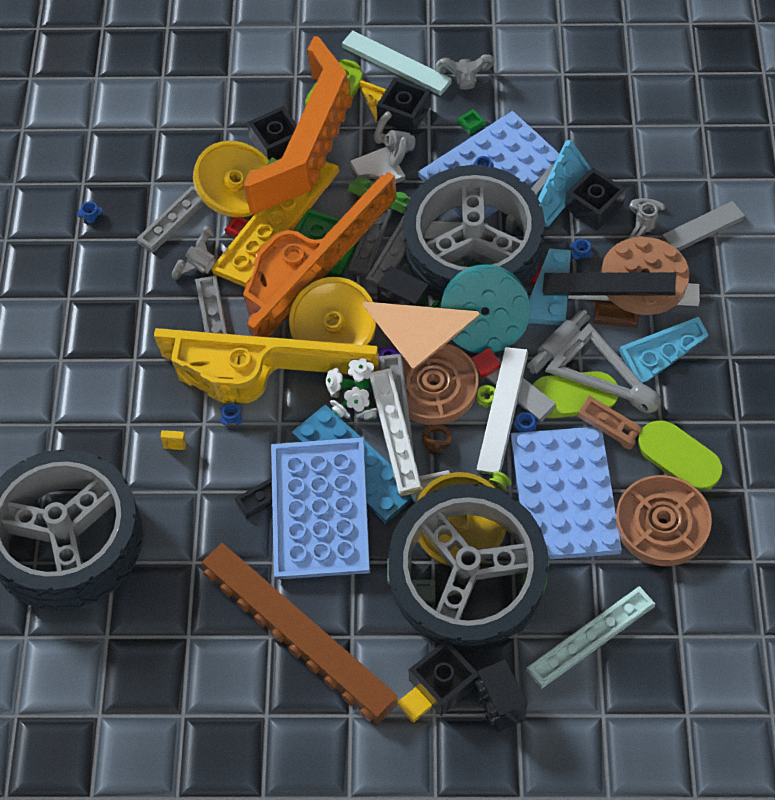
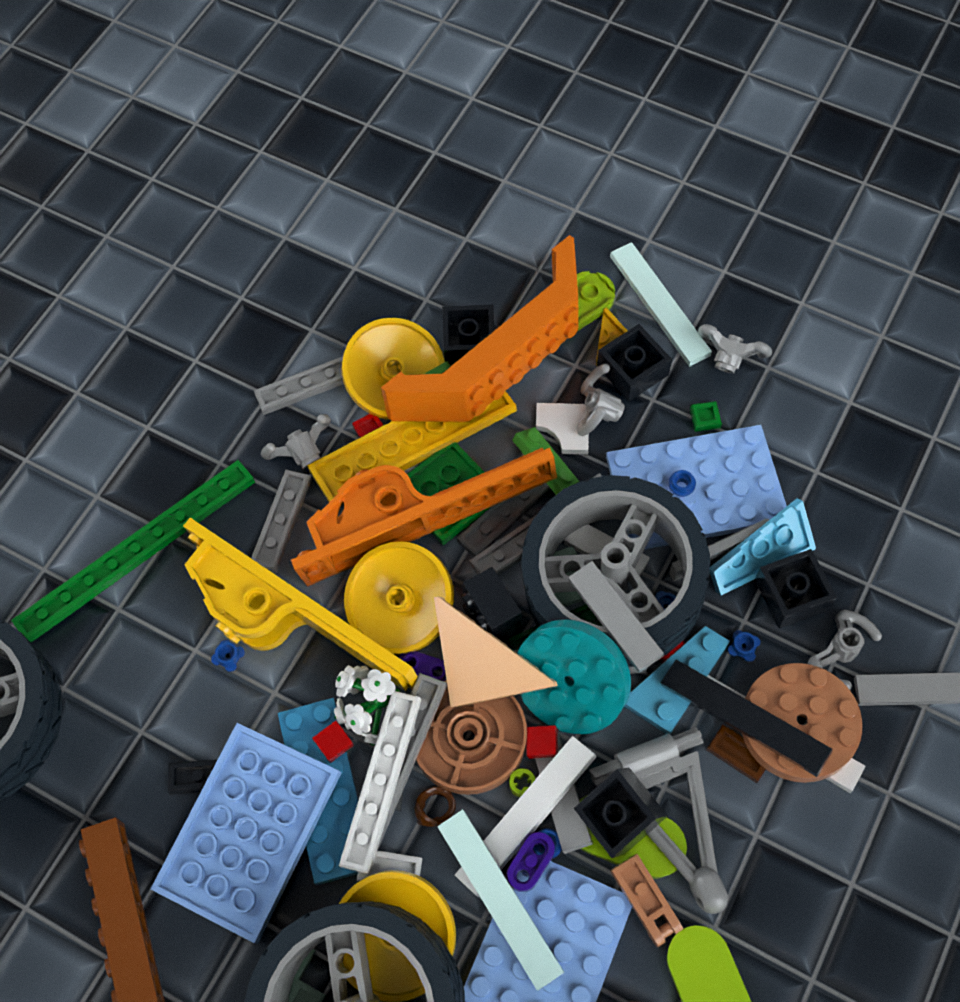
camera: 30 degrees right, 5 degrees up
blue plate [78,201,103,223] -> none
yellow tile [160,430,187,450] -> none
lime bush [488,471,512,493] -> none
medium azure wing [619,317,709,384] -> none
none -> green plate [11,460,255,642]
none -> red tile [312,721,354,763]
none -> light aqua tile [437,809,565,991]
none -> dark purple plate [507,832,555,892]
none -> light grey tile [568,561,664,673]
none -> black brick [574,768,668,858]

